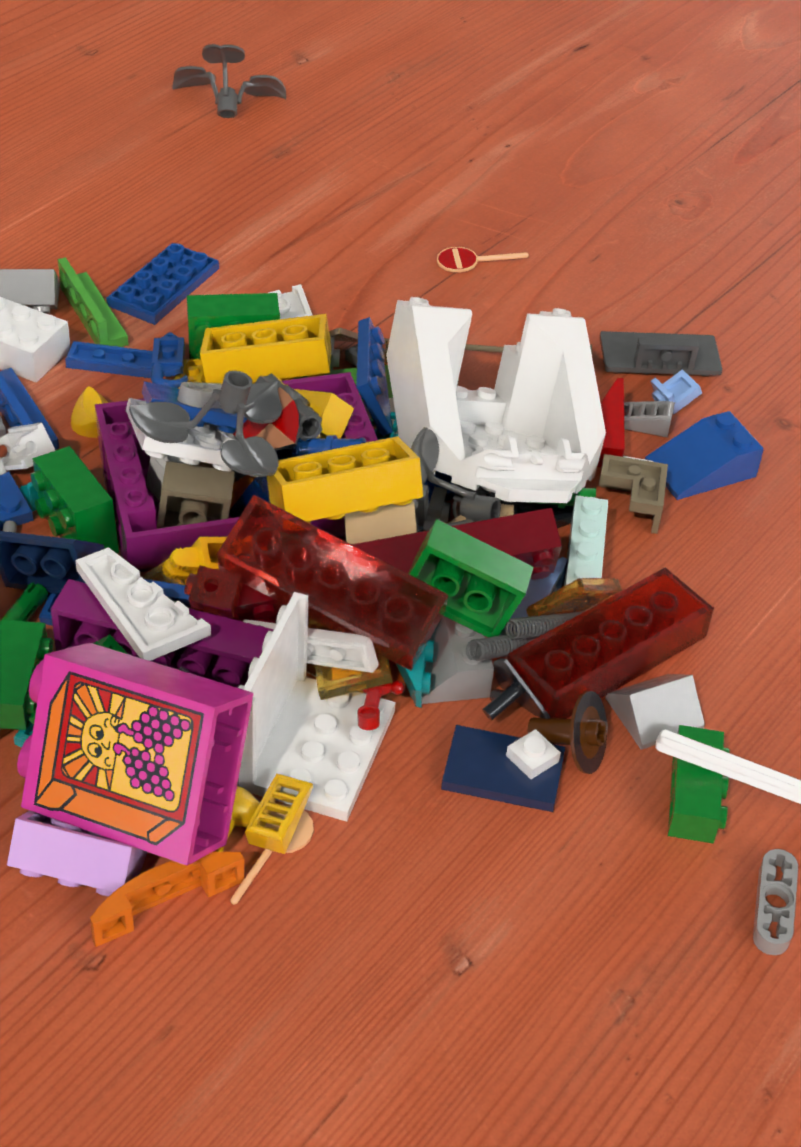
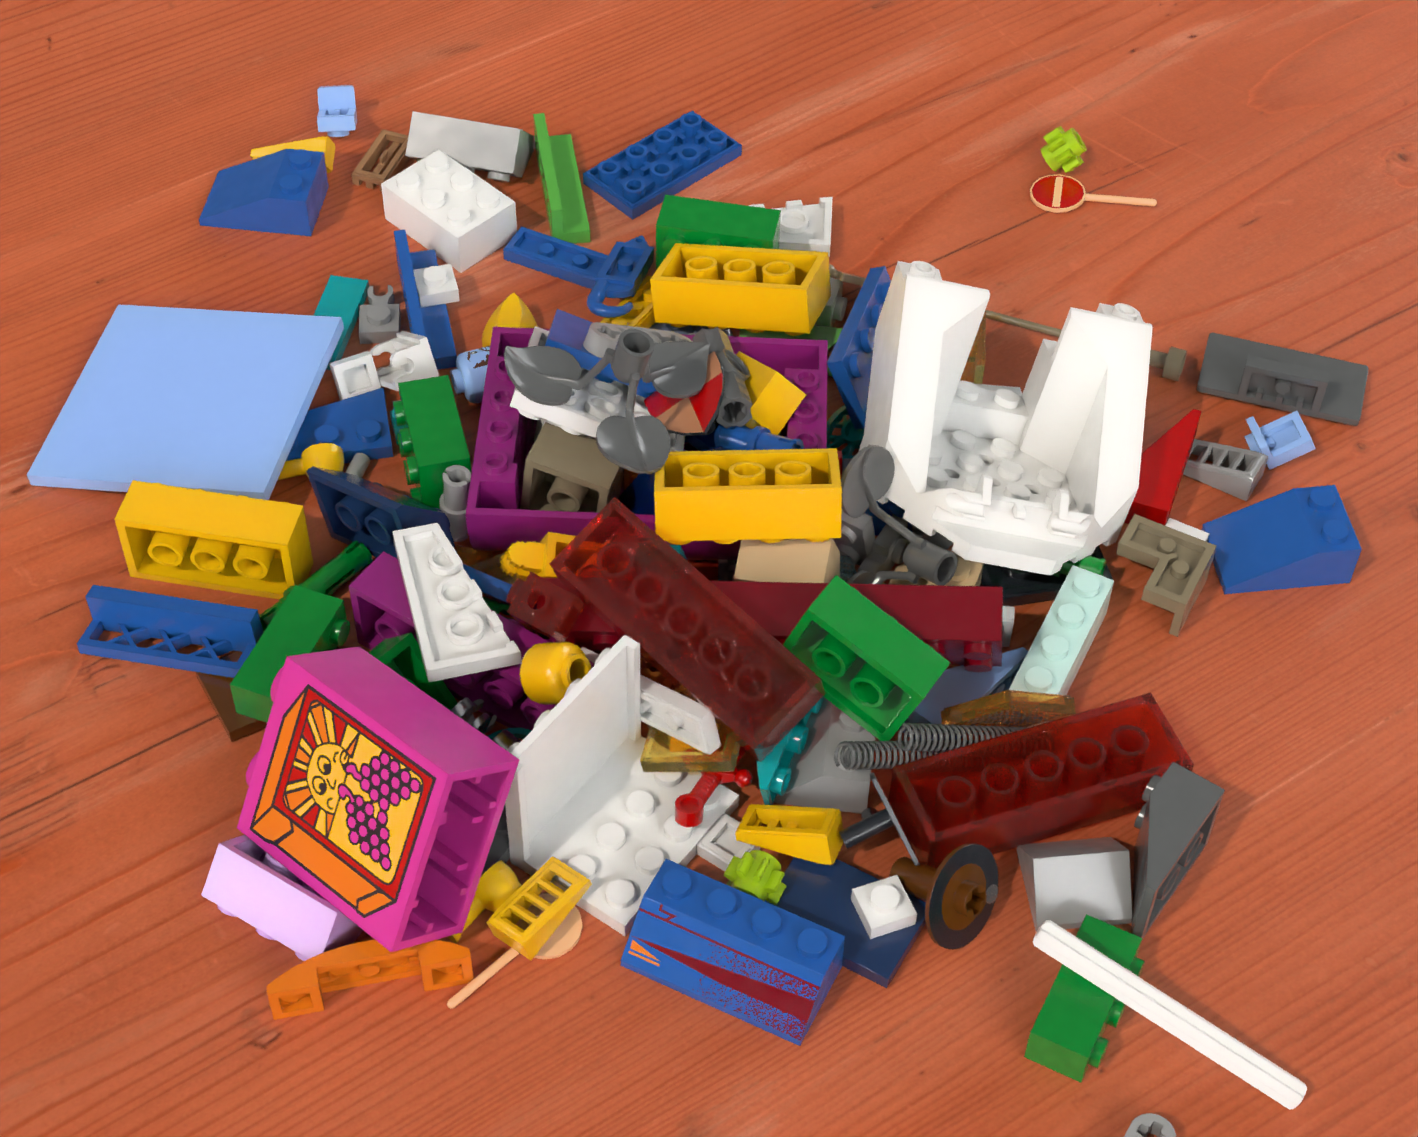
camera: 20 degrees right, 5 degrees up
none -> white plate [413,264,460,308]
none -> light grey pin [439,465,471,542]
none -> light blue head [450,346,490,403]
none -> yellow head [519,642,591,705]
none -> blue slope [620,859,845,1046]
none -> white tile [697,813,761,871]
none -> lime gear [724,850,786,905]
none -> yellow slope [735,804,843,865]
none -> lime gear [1040,126,1087,173]
none -> dark grey slope [1131,762,1225,939]

